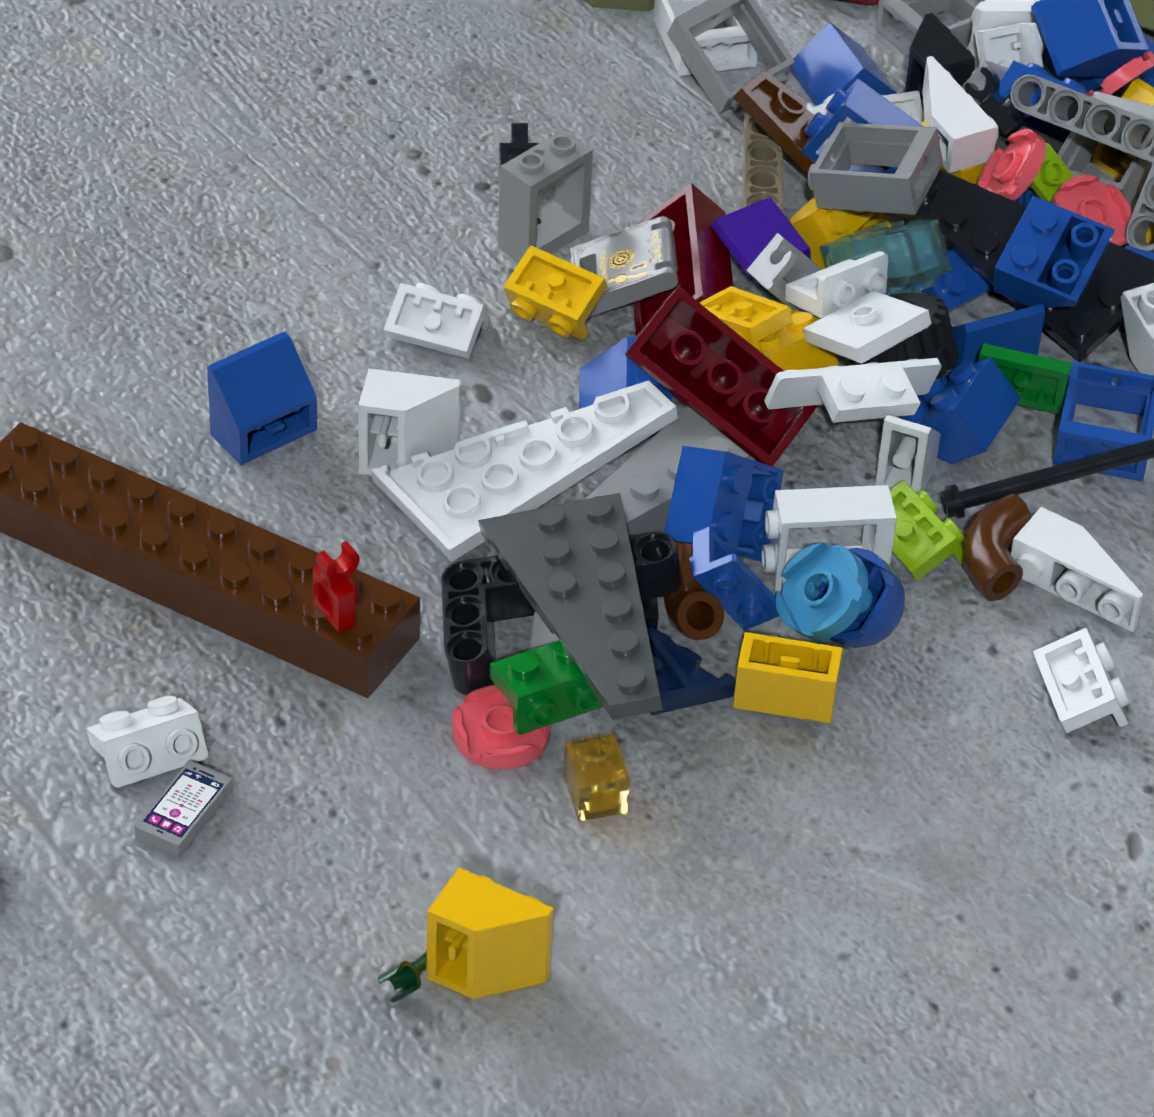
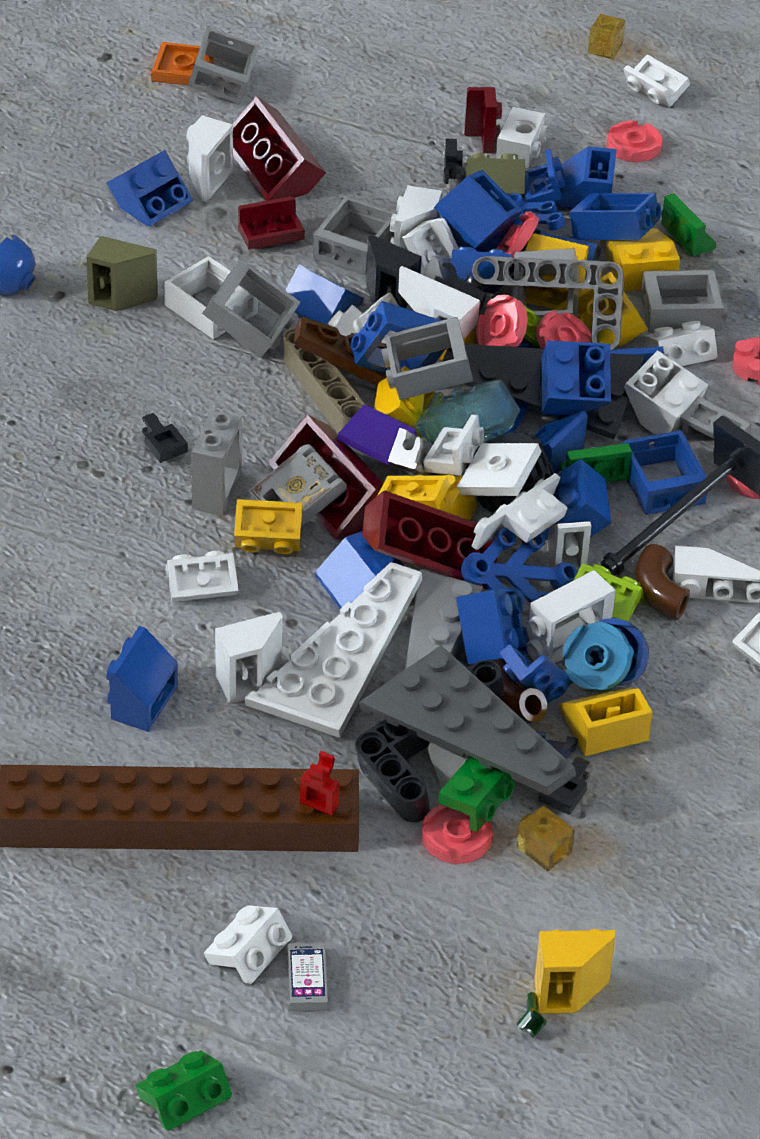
camera: 30 degrees left, 0 degrees up
none -> blue plant [461,528,578,605]
none -> black plate [539,756,590,815]

